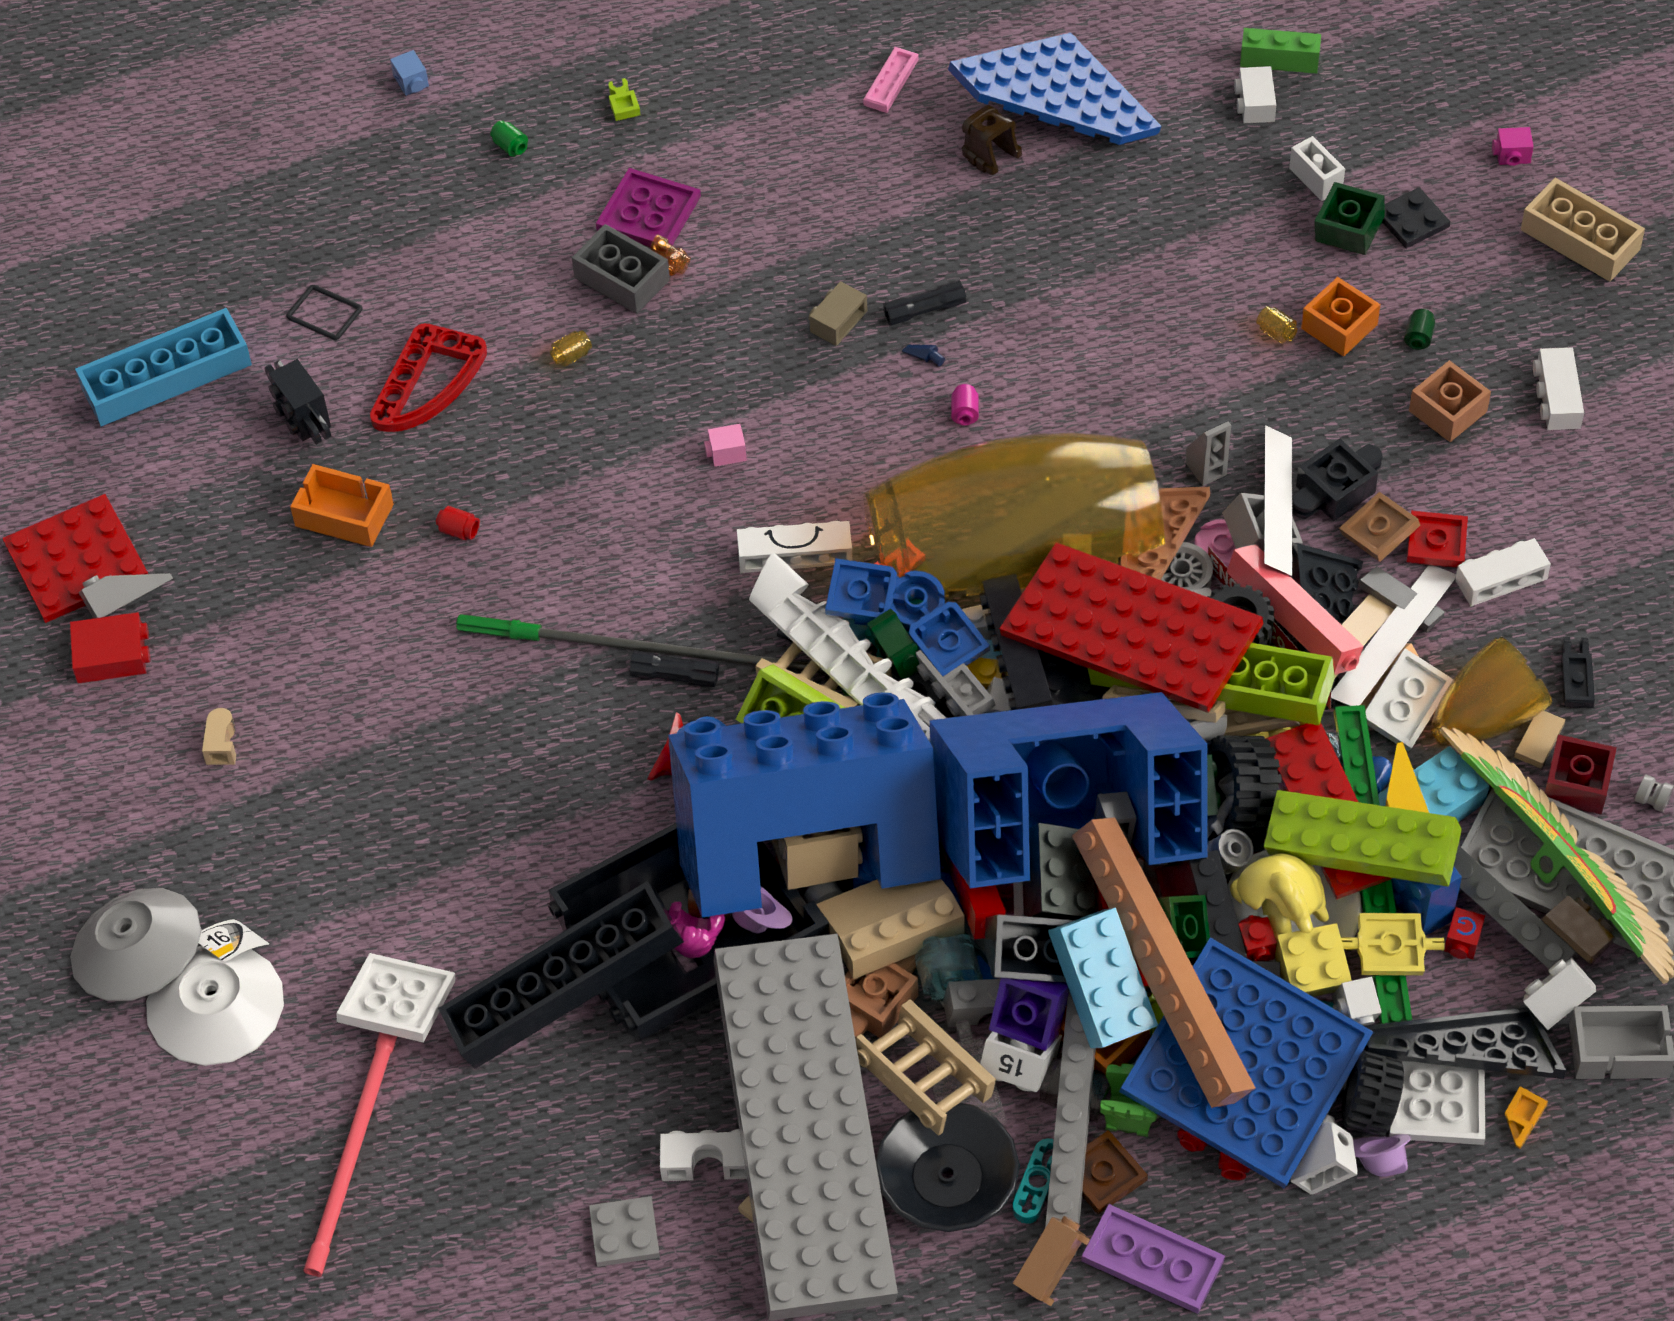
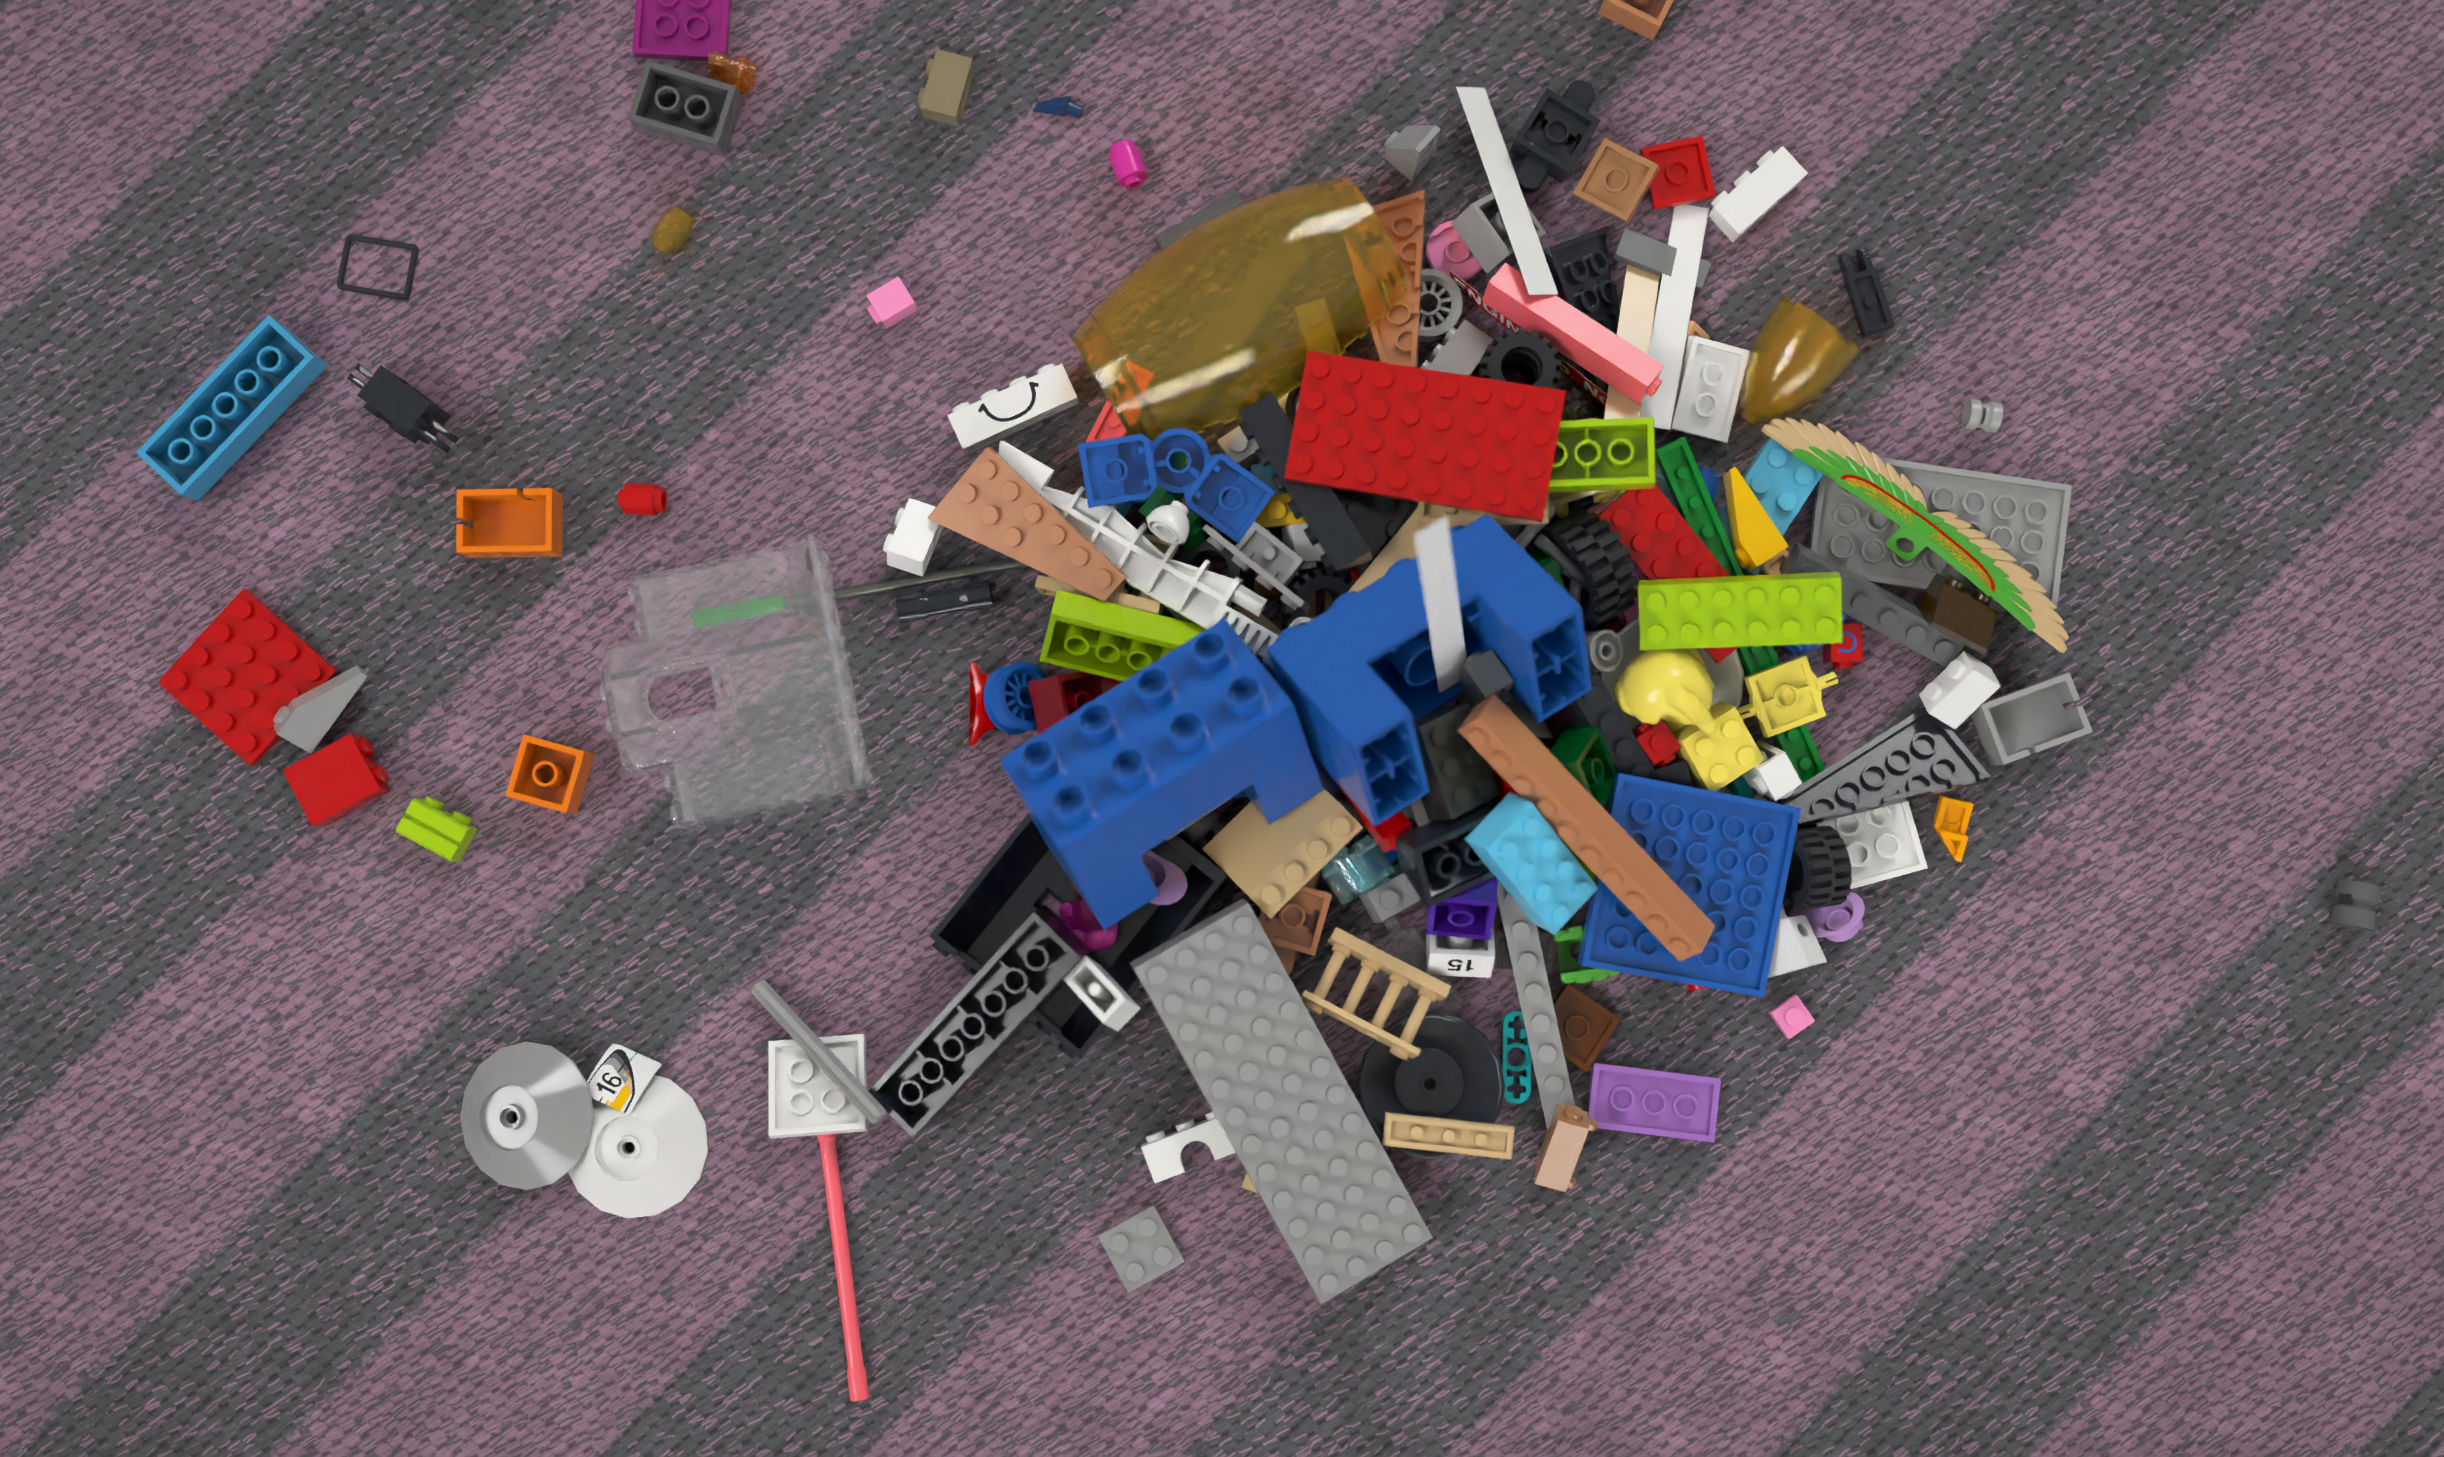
camera: 25 degrees left, 30 degrees up
tan leg [202,708,236,765] -> none
red beam [370,323,487,432] -> none
black axle [883,280,966,326] -> none
tan tile [1514,708,1565,769] -> none
dark red brick [1545,734,1617,815] -> none
none -> lime brick [396,796,478,862]
none -> orange brick [505,734,595,814]
none -> clear panel [599,533,878,830]
none -> light grey axle [751,980,887,1124]
none -> white brick [883,498,944,577]
none -> nougat wing [927,447,1128,601]
none -> white brick [1063,955,1140,1031]
none -> white brick [1146,501,1189,544]
none -> tan tile [1382,1112,1515,1160]
none -> white sticker [1414,516,1467,693]
none -> dark grey bar [1534,534,1589,592]
none -> bright pink plate [1769,994,1815,1039]

